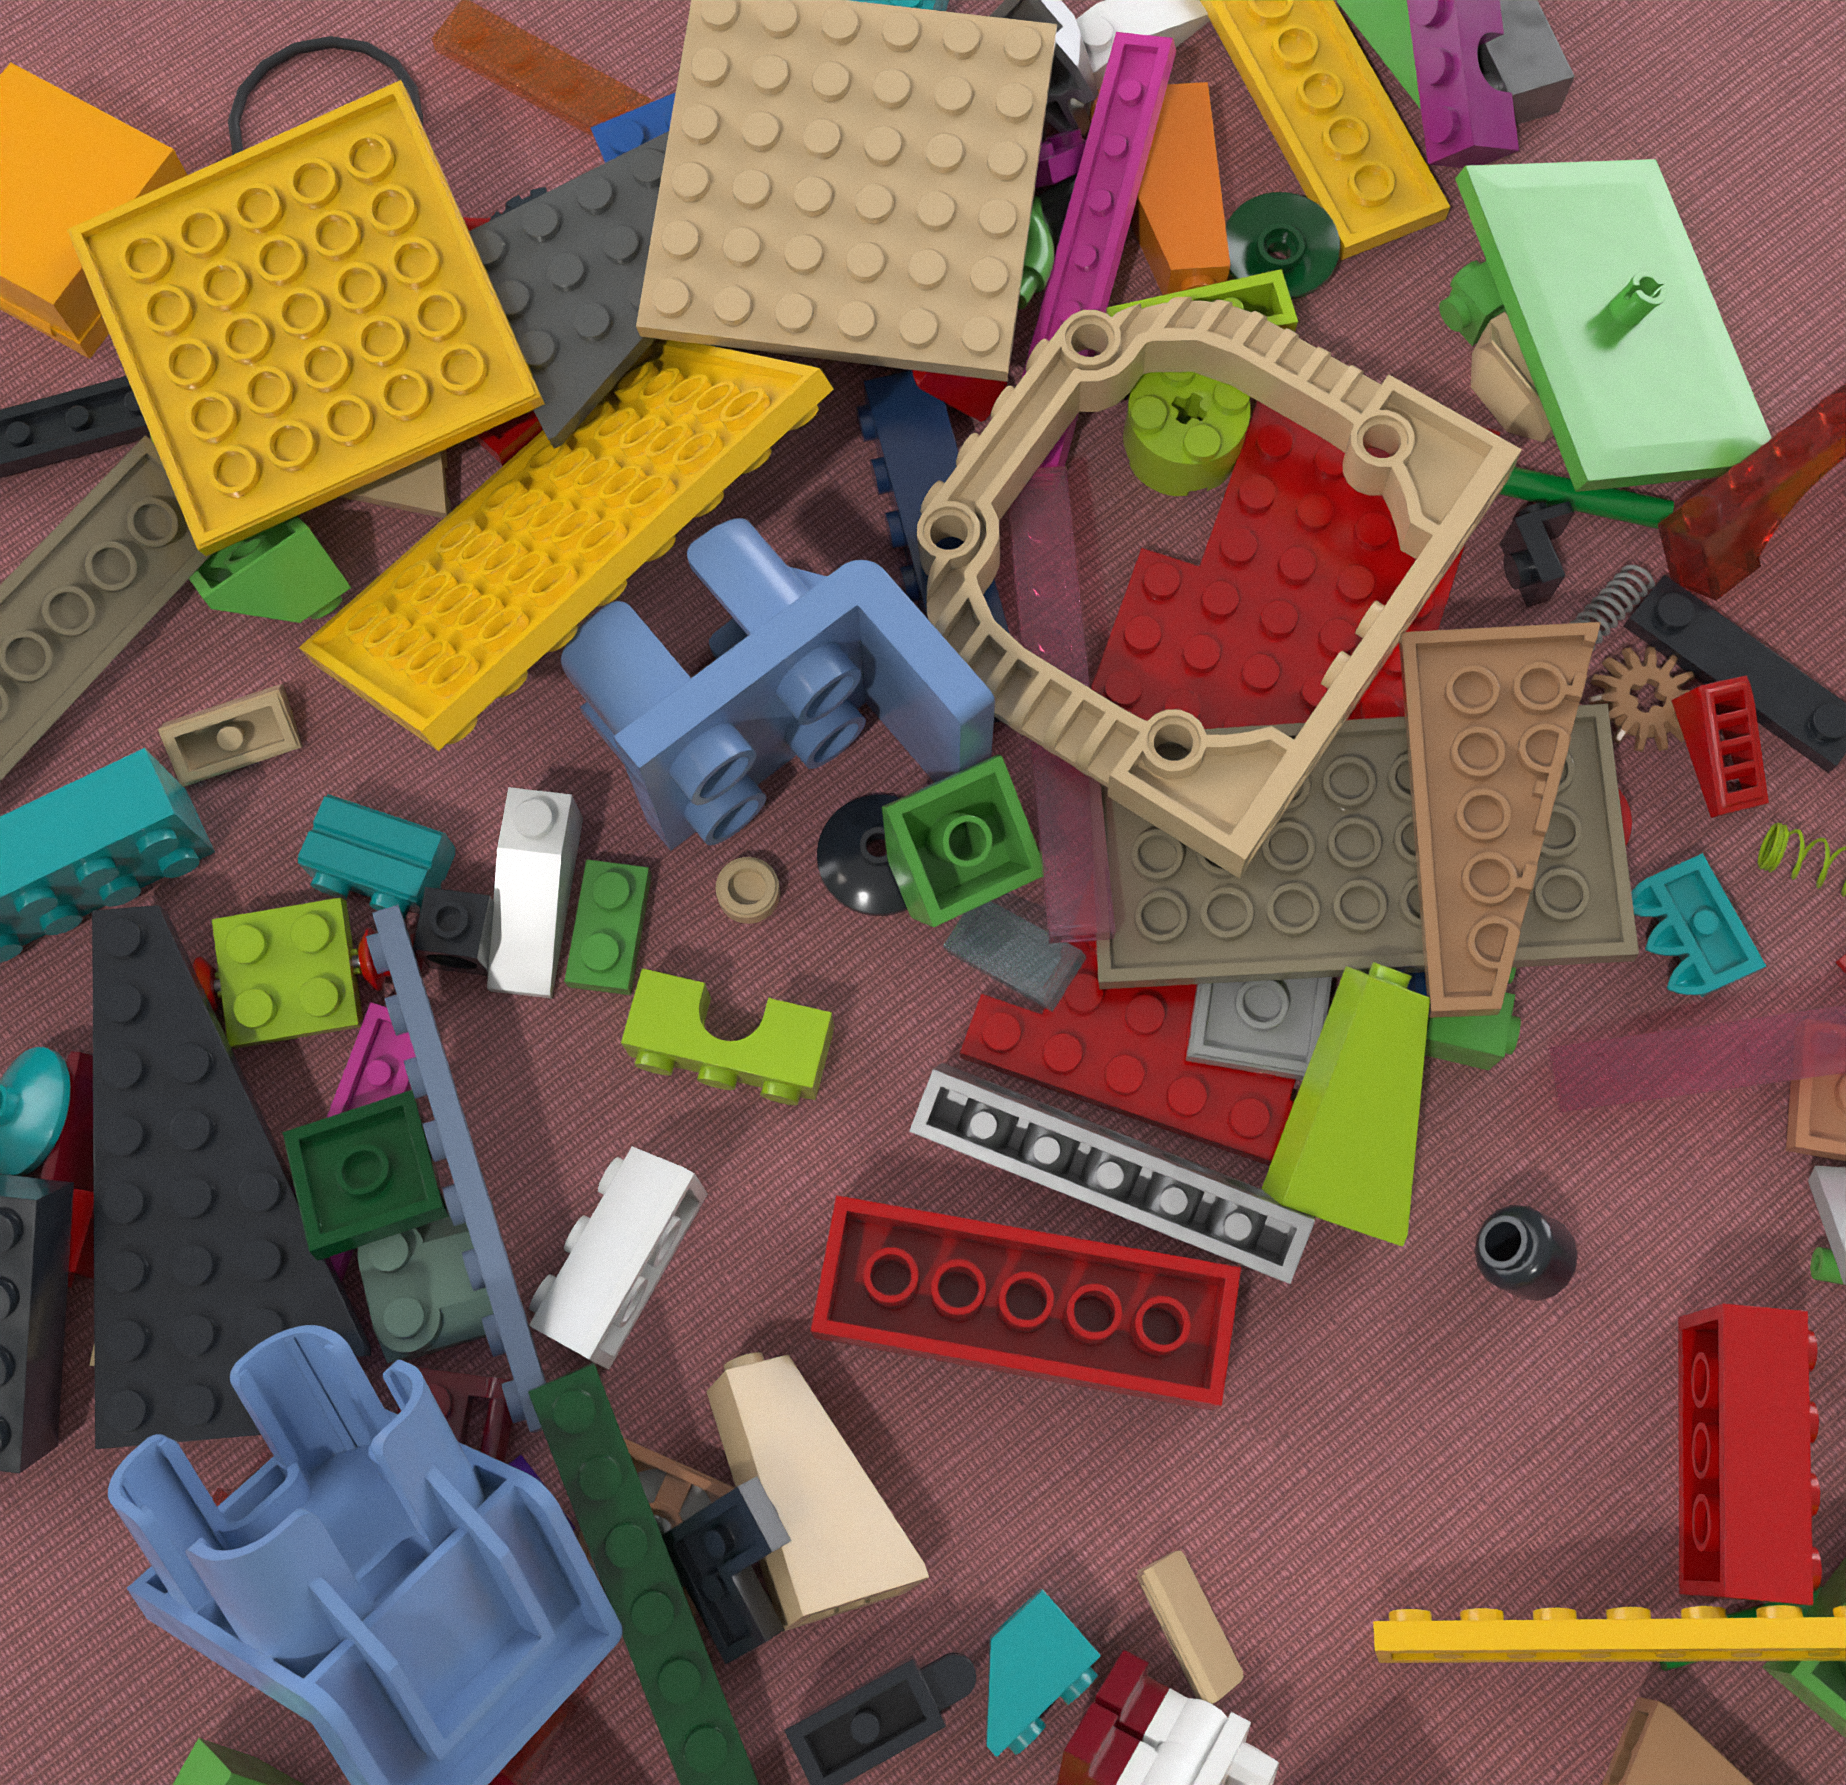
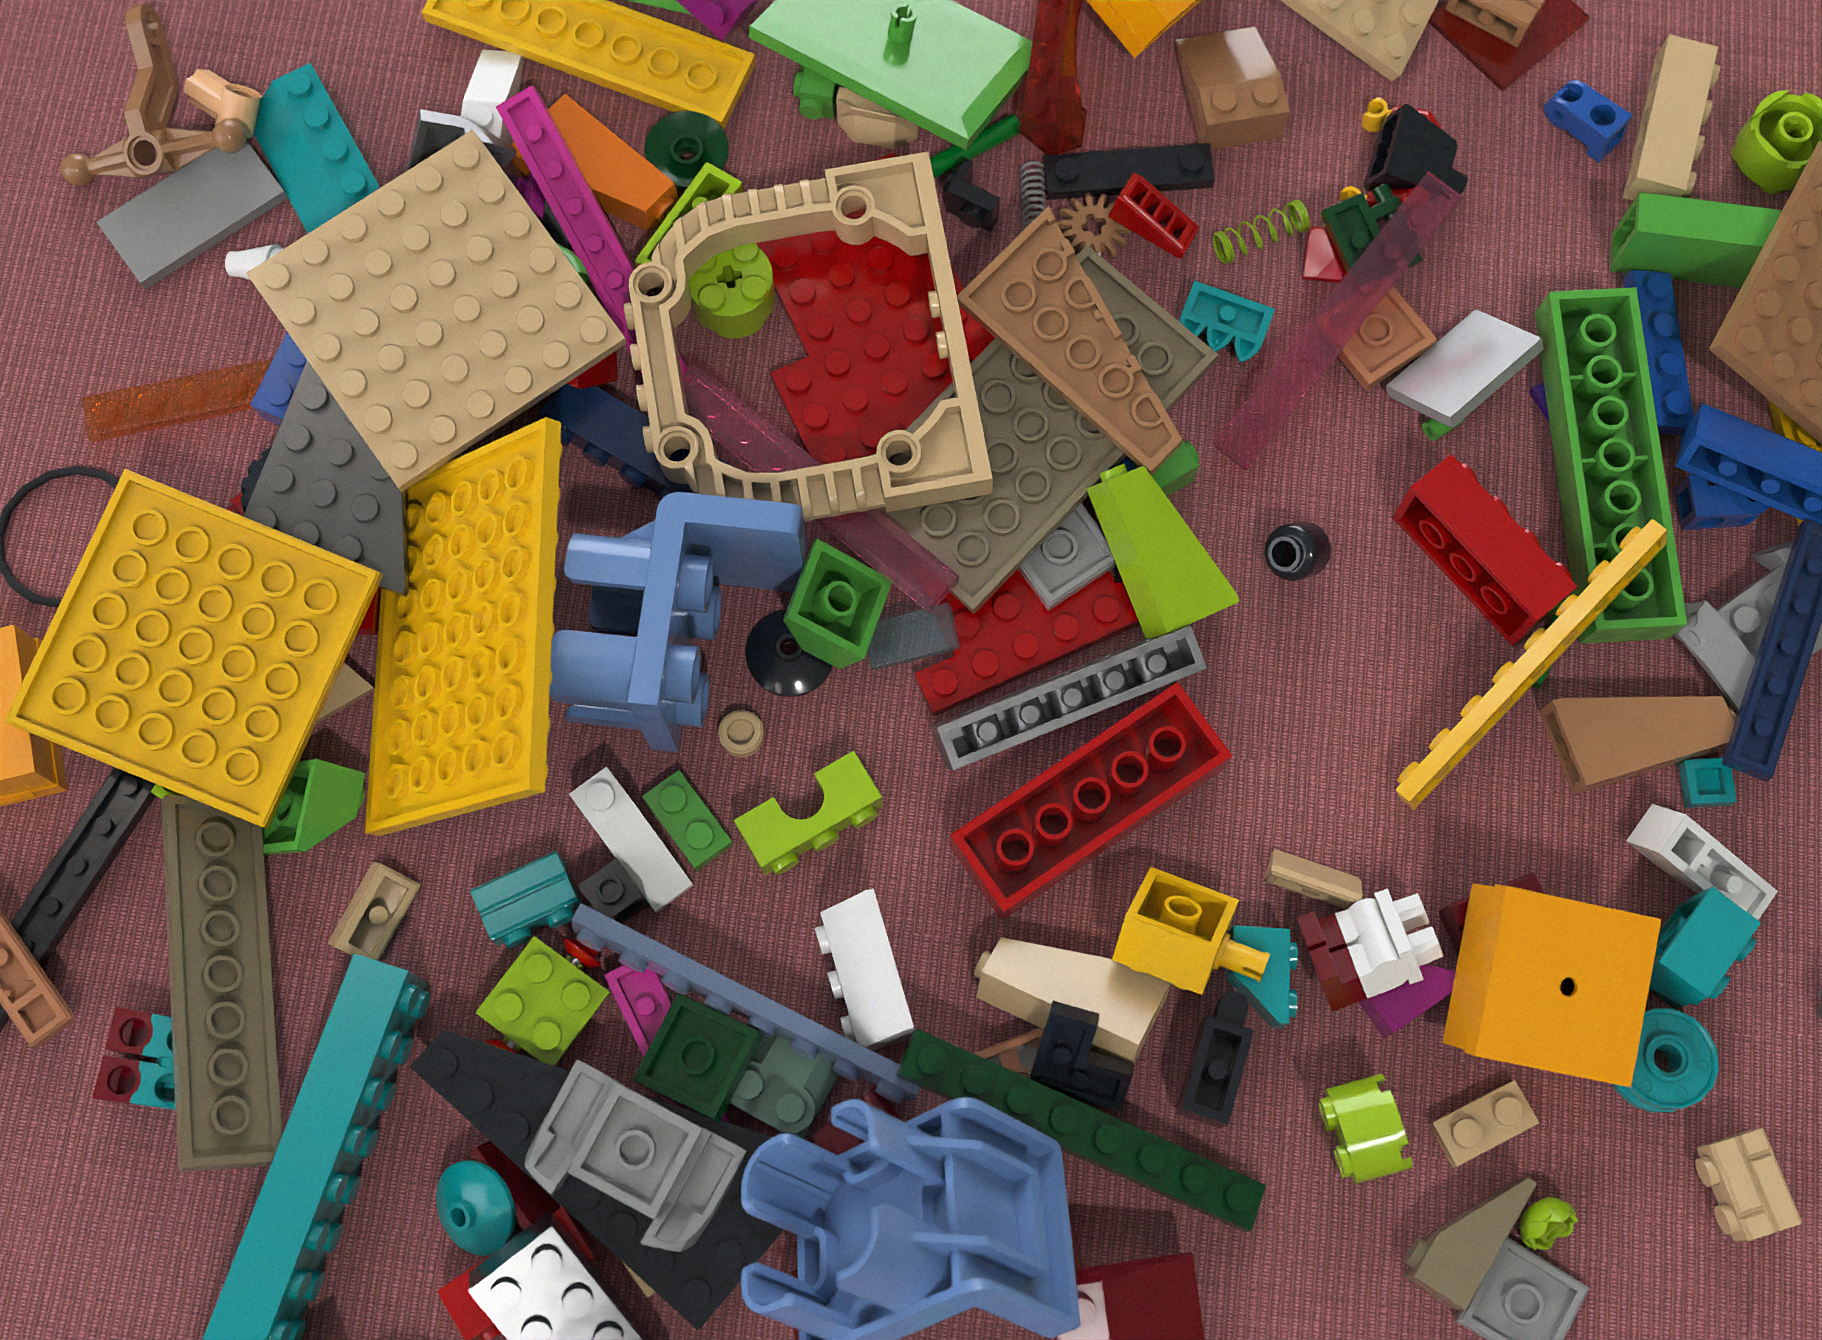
camera: 45 degrees left, 0 degrees up
none -> light grey piece [525,1059,748,1252]
none -> yellow brick [1112,866,1270,995]

